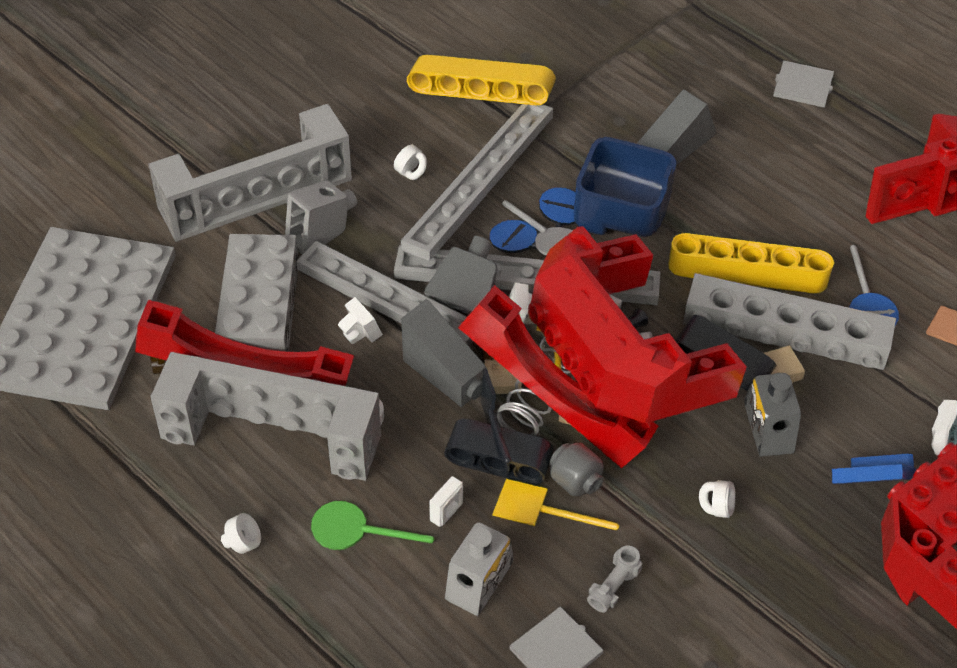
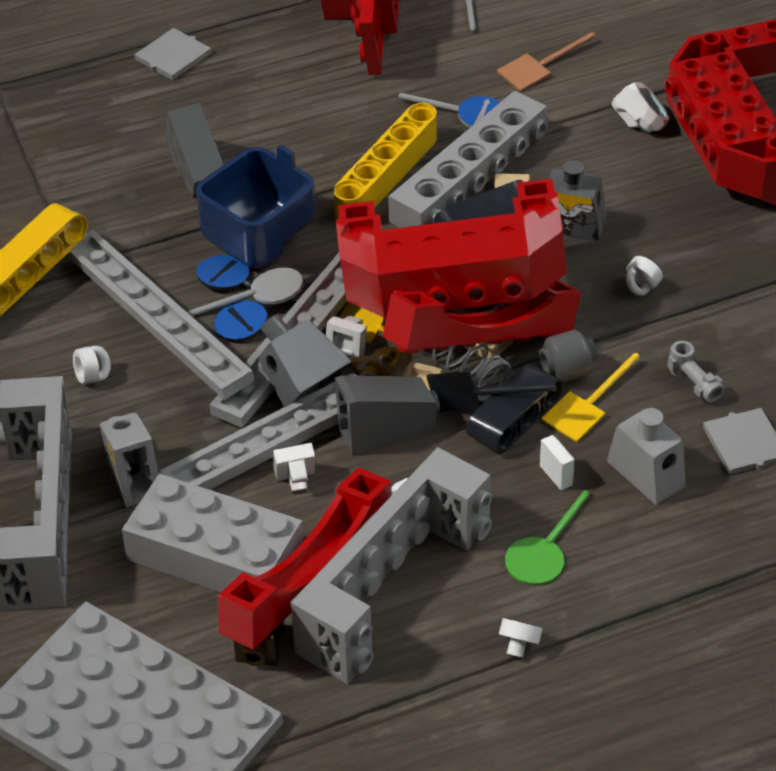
camera: 65 degrees left, 5 degrees down
blue slope [832,454,916,484] -> none

